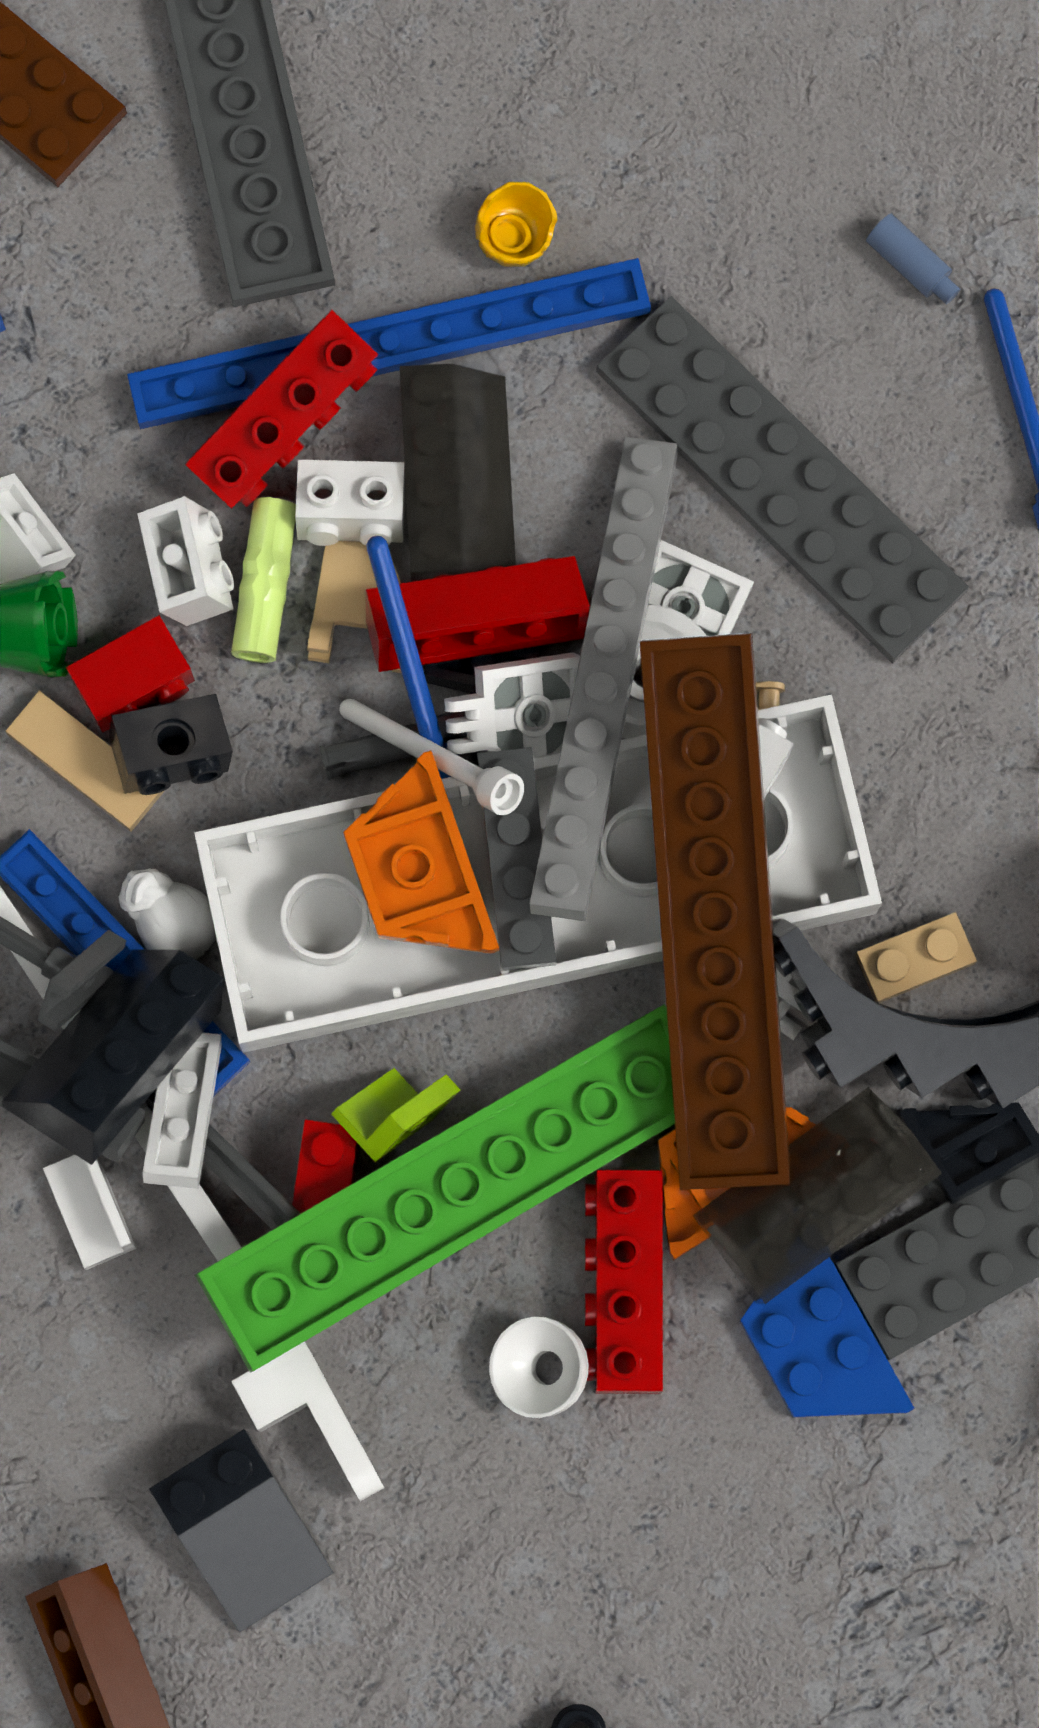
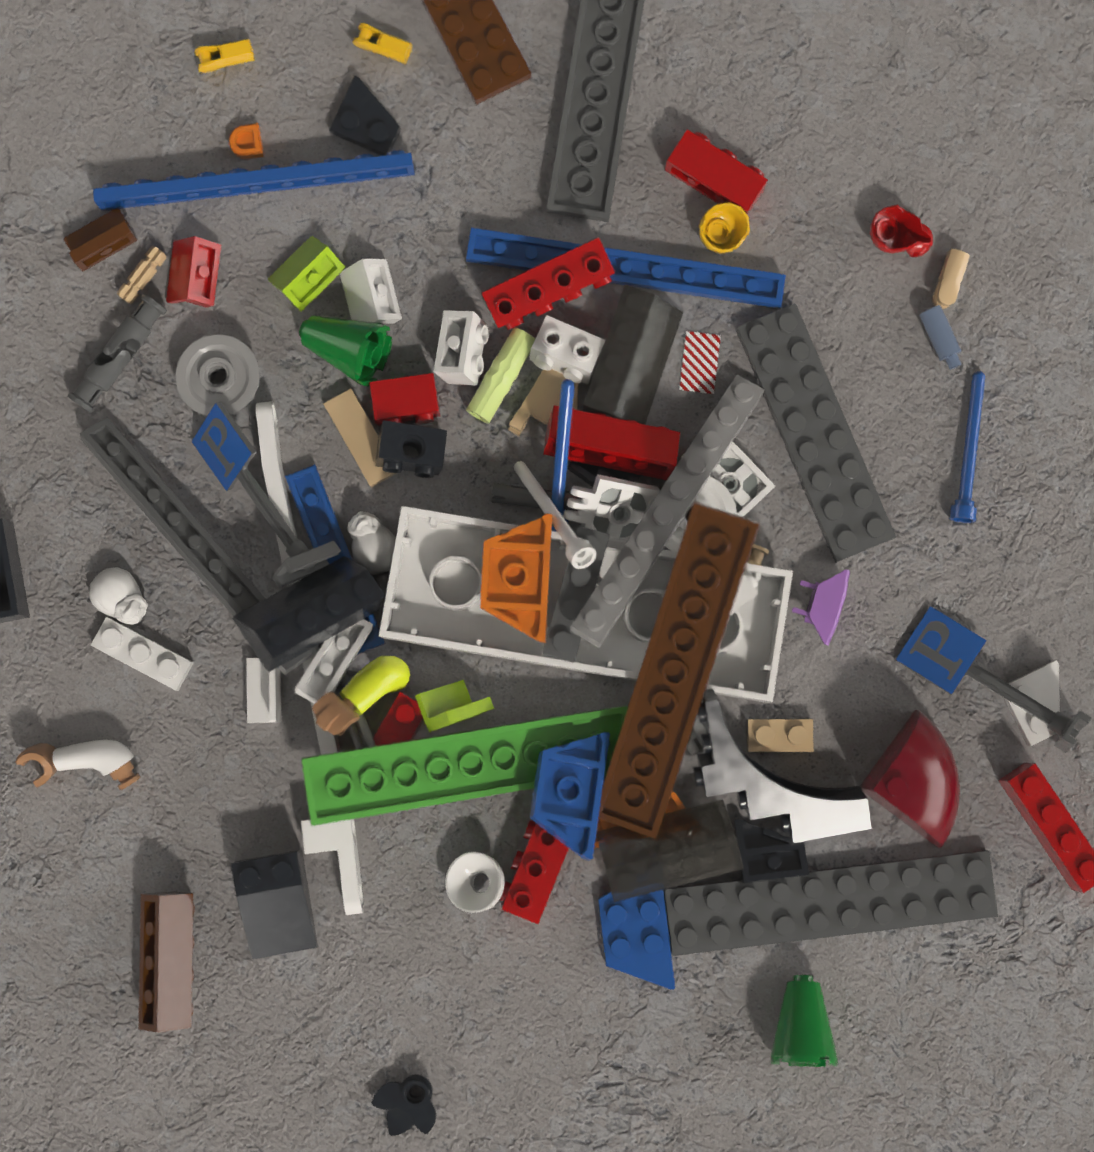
camera: 20 degrees right, 5 degrees up
none -> neon yellow piece [312,655,410,736]
none -> blue wing [530,732,610,861]
none -> red brick [665,129,768,215]
none -> sticker [679,331,721,394]
none -> medium lavender piece [792,569,850,646]
none -> red hair [869,204,933,257]
none -> tan bar [932,249,970,309]

